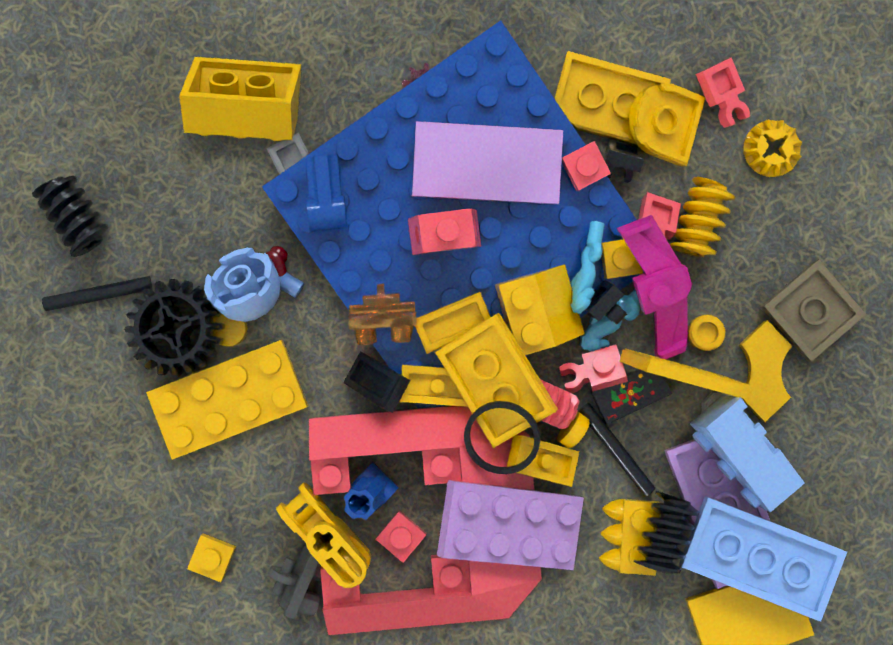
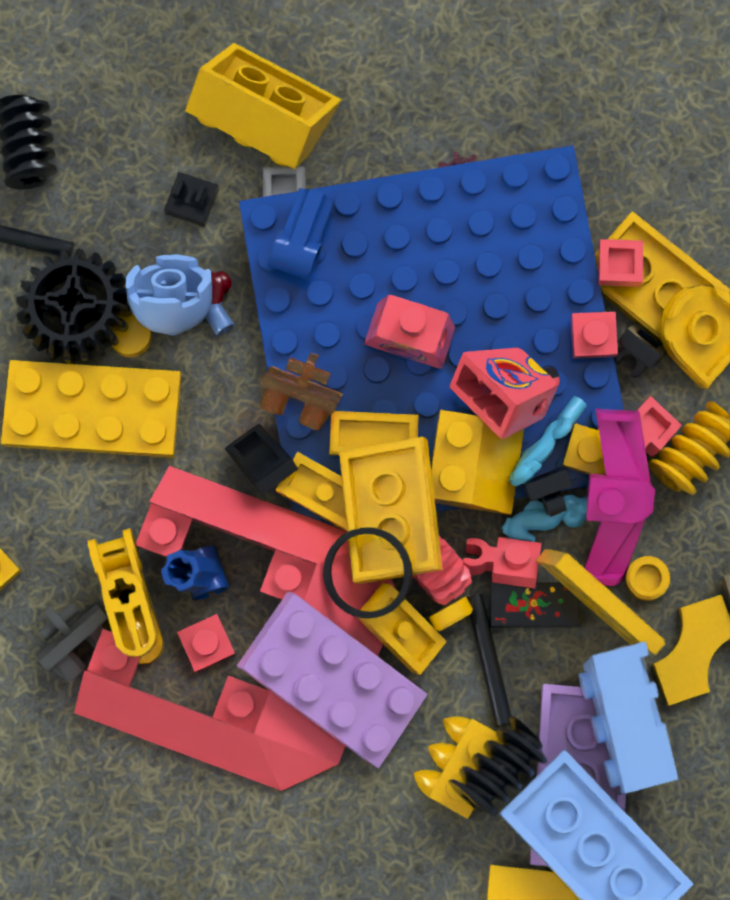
camera: 25 degrees right, 10 degrees down
lavender tile [412,121,563,205] -> none
none -> black tile [164,172,219,227]
none -> coral torso [449,348,560,439]
none -> coral plate [598,239,643,287]

